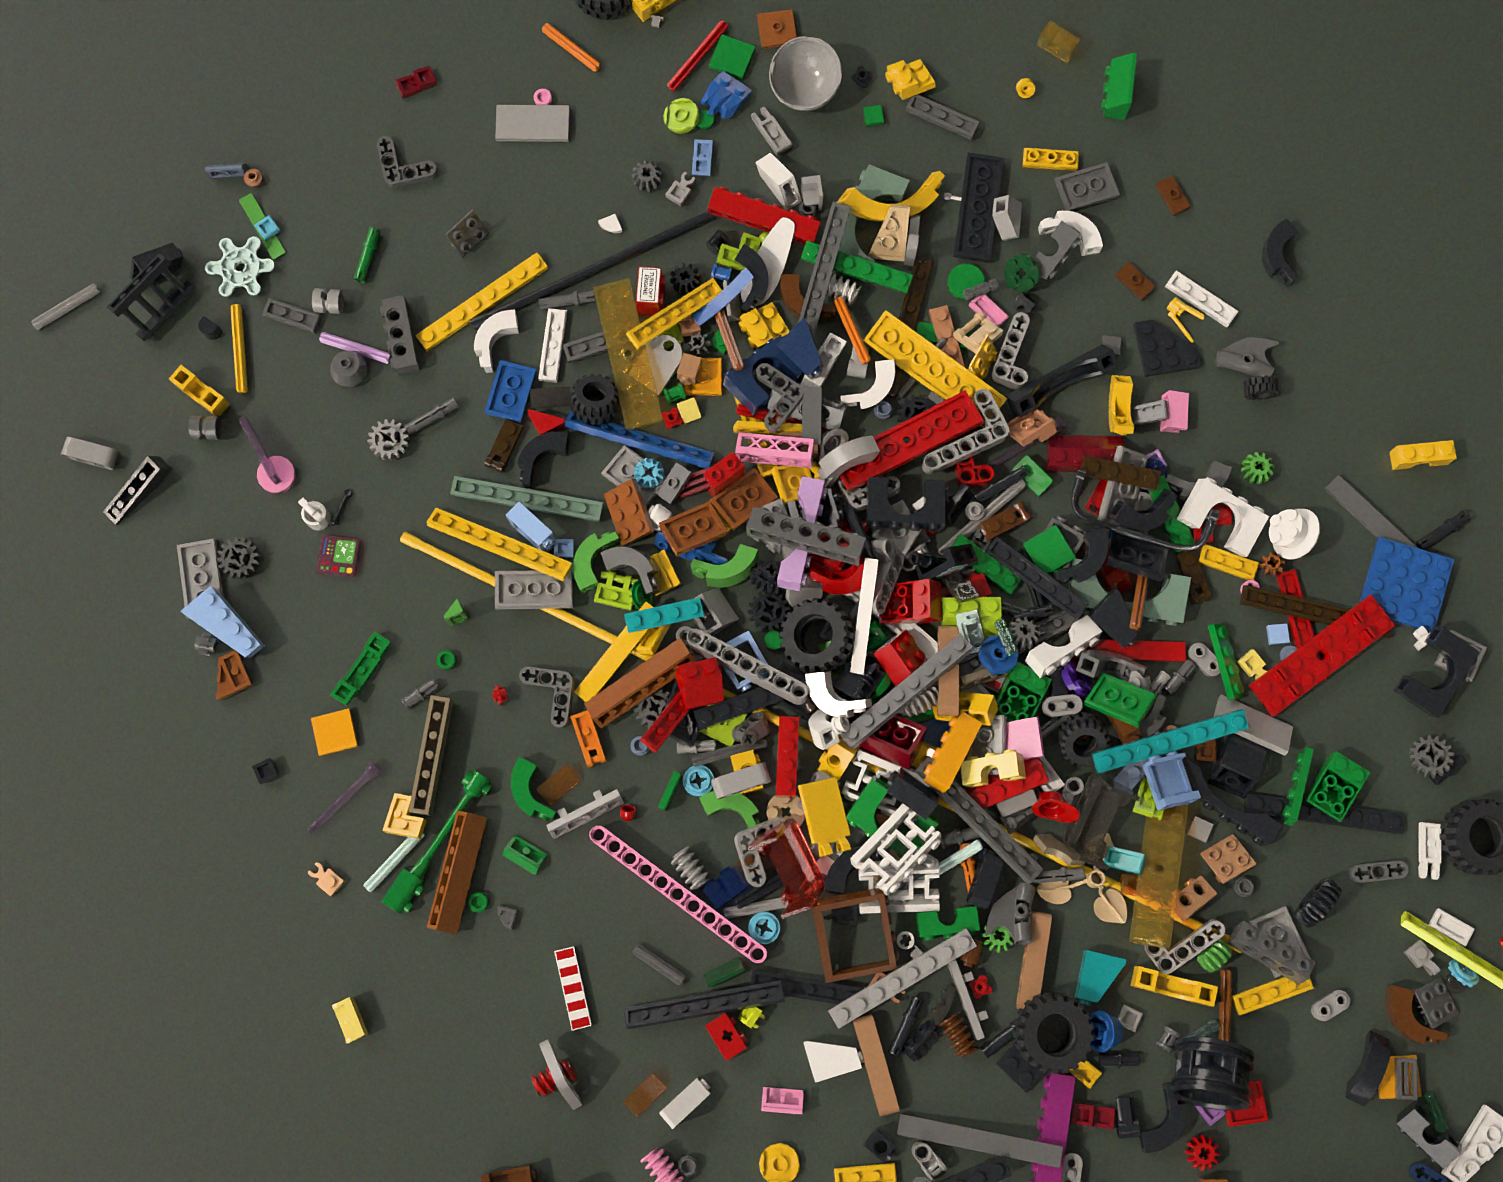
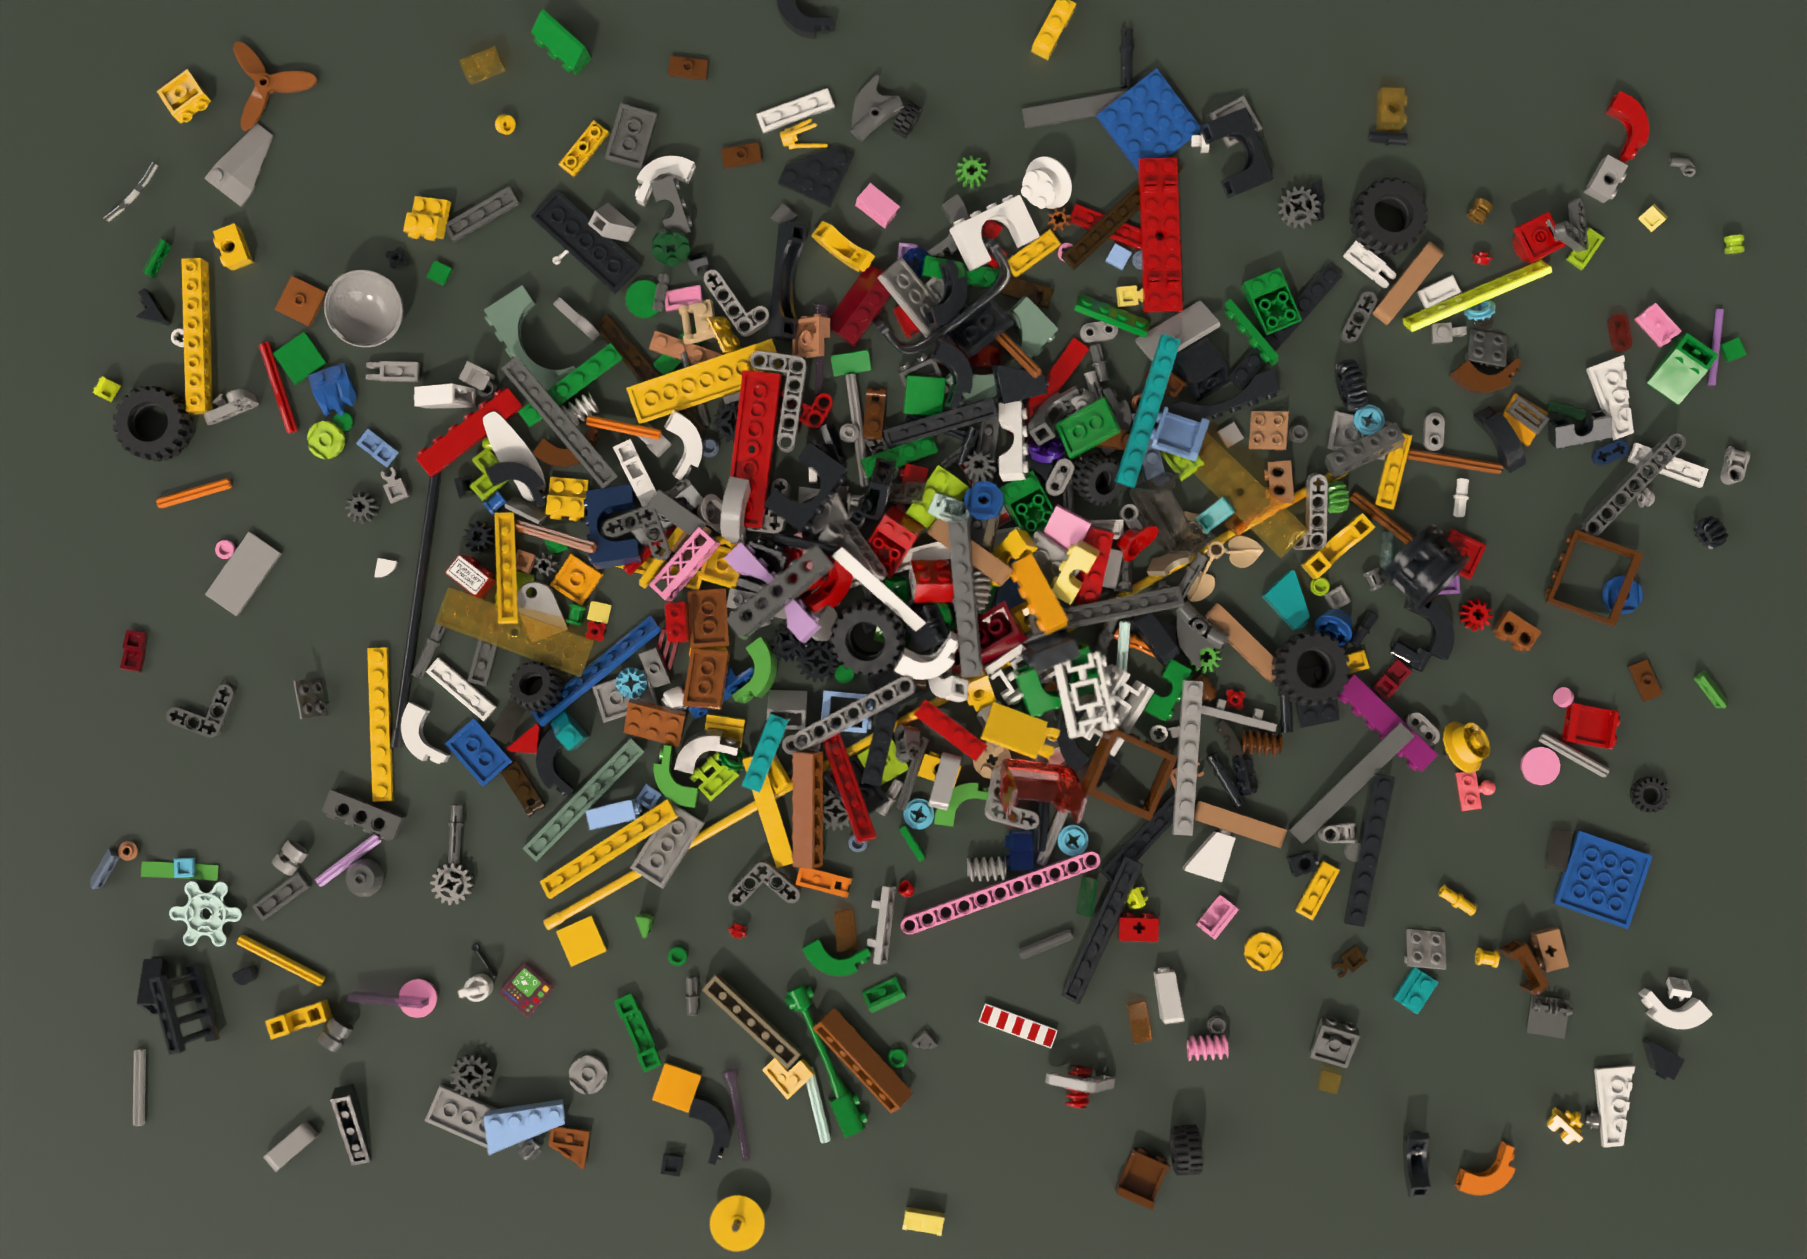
camera: 55 degrees left, 10 degrees up
light nougat plate [308,862,345,897] -> none
green pin [353,227,381,283] -> none
red slope [675,657,724,710] -> none
medium nougat brick [677,353,702,385] -> none
sticker [692,268,754,326] -> none
dark blue slope [777,318,824,380] -> none
white bush [831,714,850,734] -> none
yellow arch [836,171,945,221] -> none
tan wing [868,205,910,261] -> none
black pin [973,465,1029,504] -> none
clear green axle [994,619,1018,656] -> none
dark brown arch [1079,456,1161,491] -> none
plate [1130,400,1169,426] -> none
none -> light grey beam [203,389,259,425]
none -> teal slope [550,709,590,751]
none -> yellow tile [556,915,607,967]
none -> light grey tile [569,1055,608,1094]
none -> black arch [689,1094,731,1165]
none -> yellow piece [710,1195,765,1251]
none -> lime plate [1310,577,1330,596]
none -> medium azure gear [1353,405,1385,435]
none -> medium nougat beam [1372,241,1445,325]
none -> dark orange axle [1407,449,1503,474]
none -> white axle [1453,478,1469,517]

